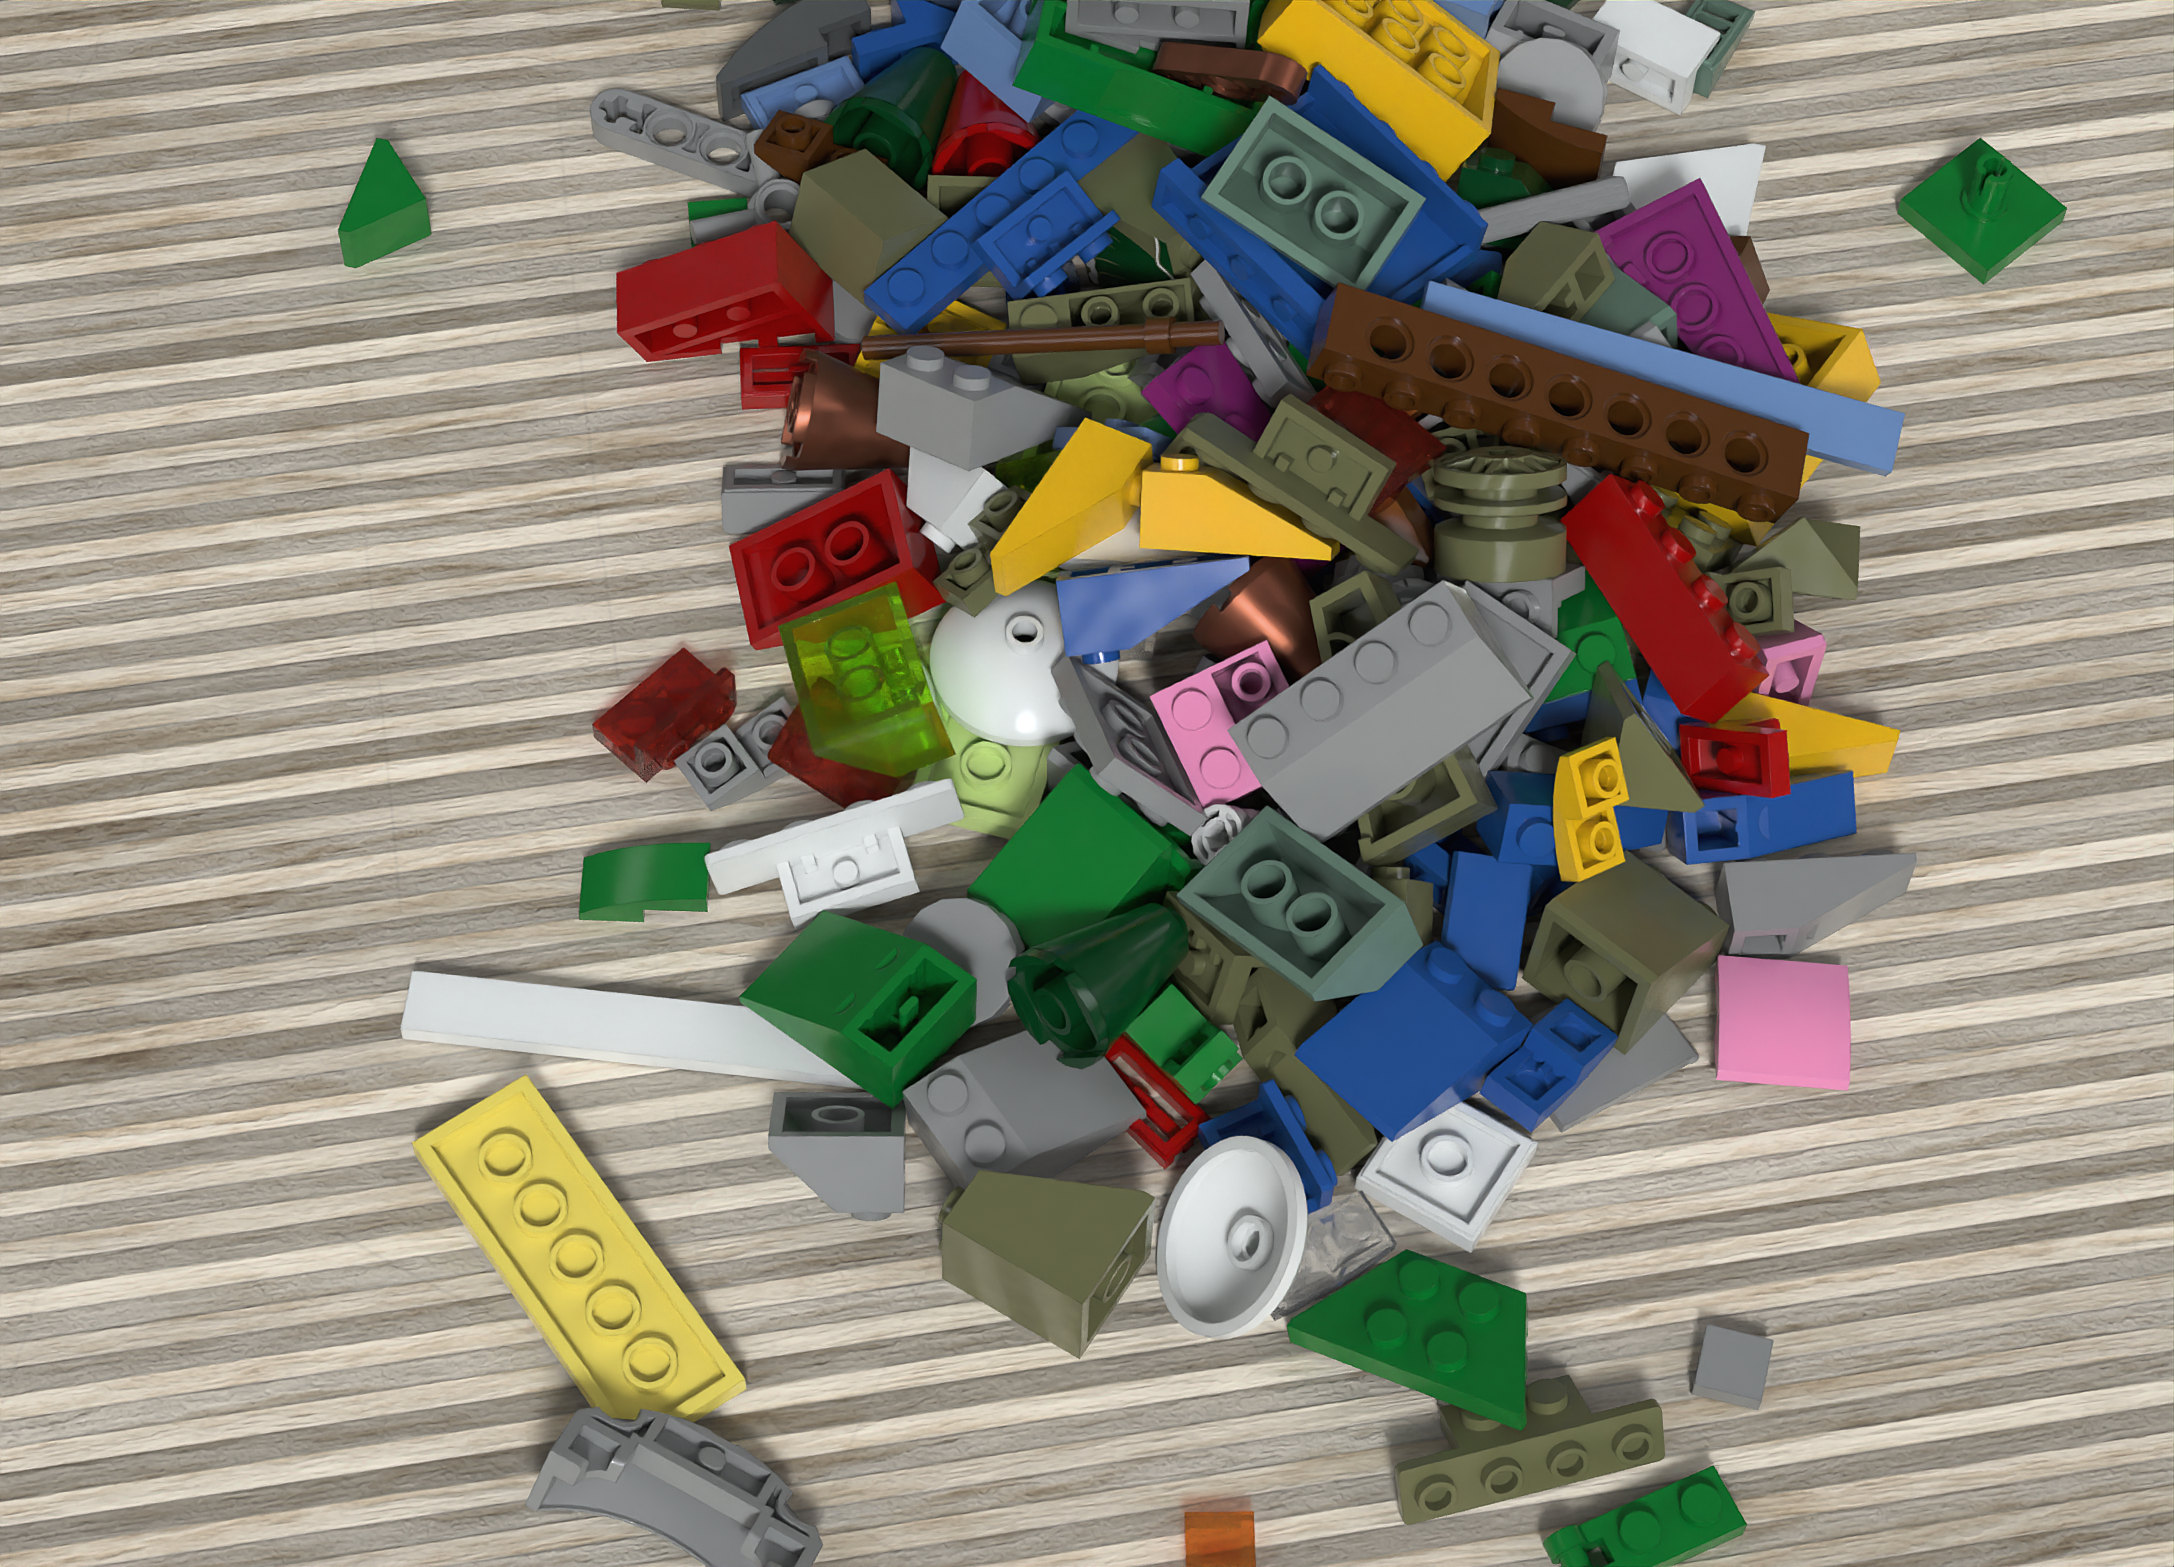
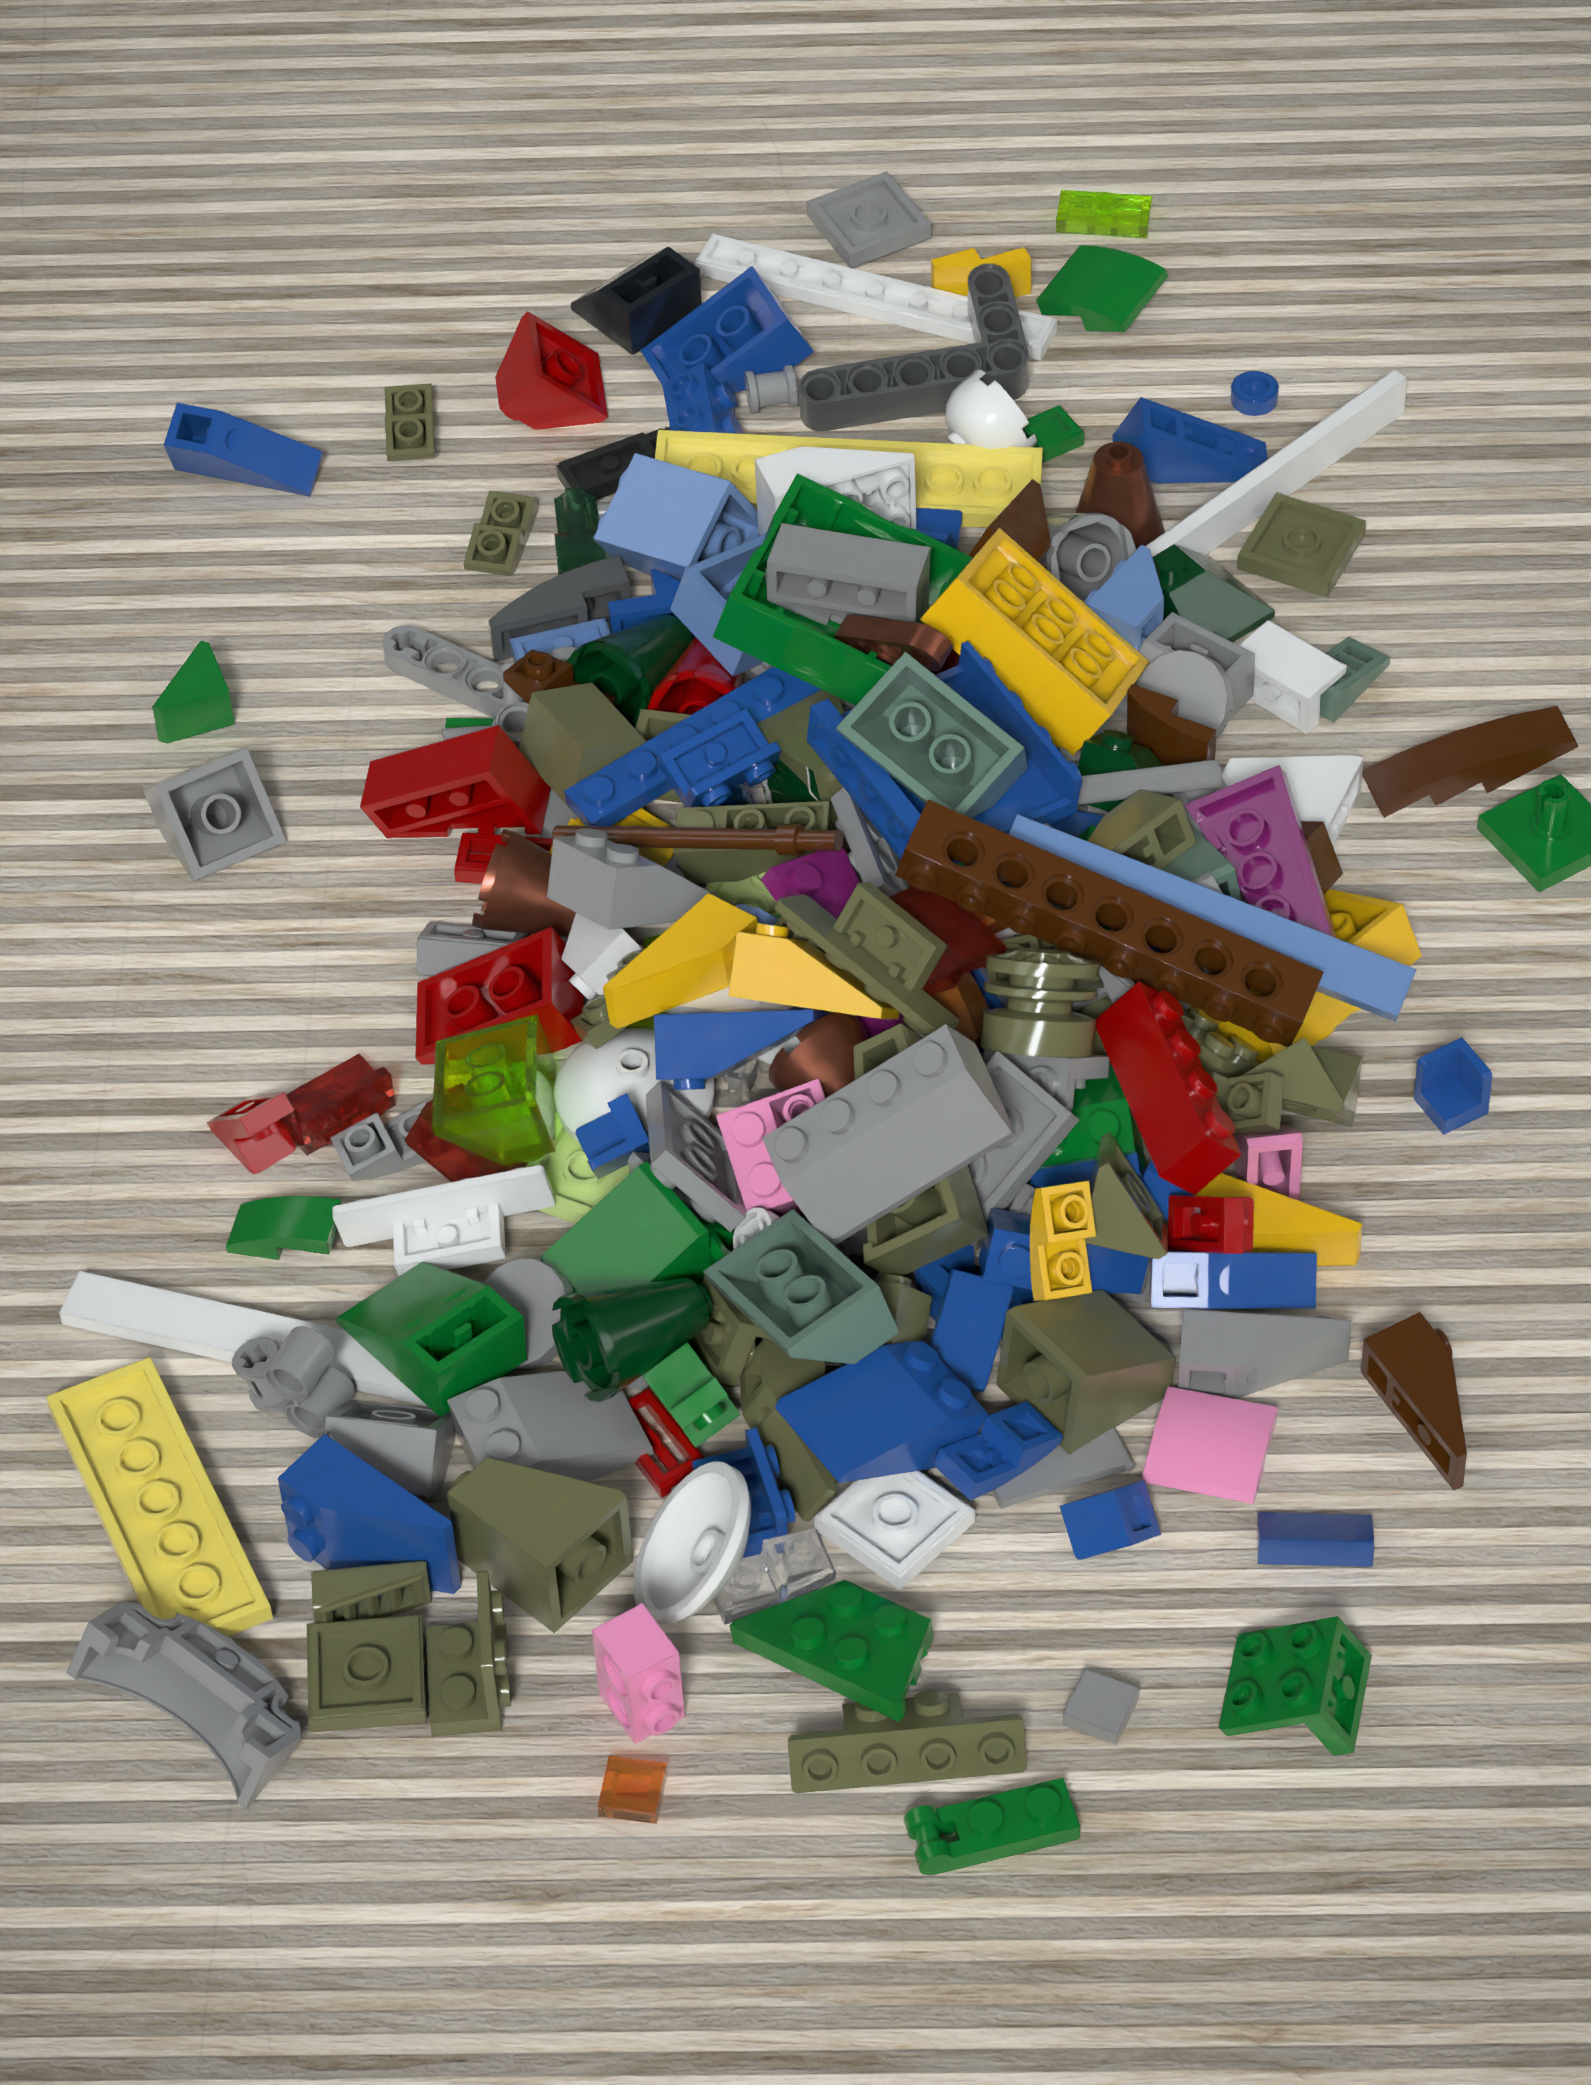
camera: 15 degrees right, 10 degrees down
none -> light grey slope [143,747,286,881]
none -> slope [207,1092,296,1174]
none -> light grey piece [232,1326,355,1438]
none -> blue slope [278,1434,461,1594]
none -> olive plate [307,1614,427,1732]
none -> olive slope [311,1561,432,1623]
none -> olive bracket [426,1571,512,1737]
none -> blue panel [575,1093,650,1179]
none -> bright pink brick [592,1603,685,1744]
none -> blue panel [1059,1480,1161,1560]
none -> green bracket [1219,1616,1372,1756]
none -> blue slope [1257,1512,1374,1567]
none -> reddish brown slope [1361,1312,1467,1491]
none -> reddish brown slope [1362,706,1579,818]
none -> blue panel [1414,1038,1492,1135]

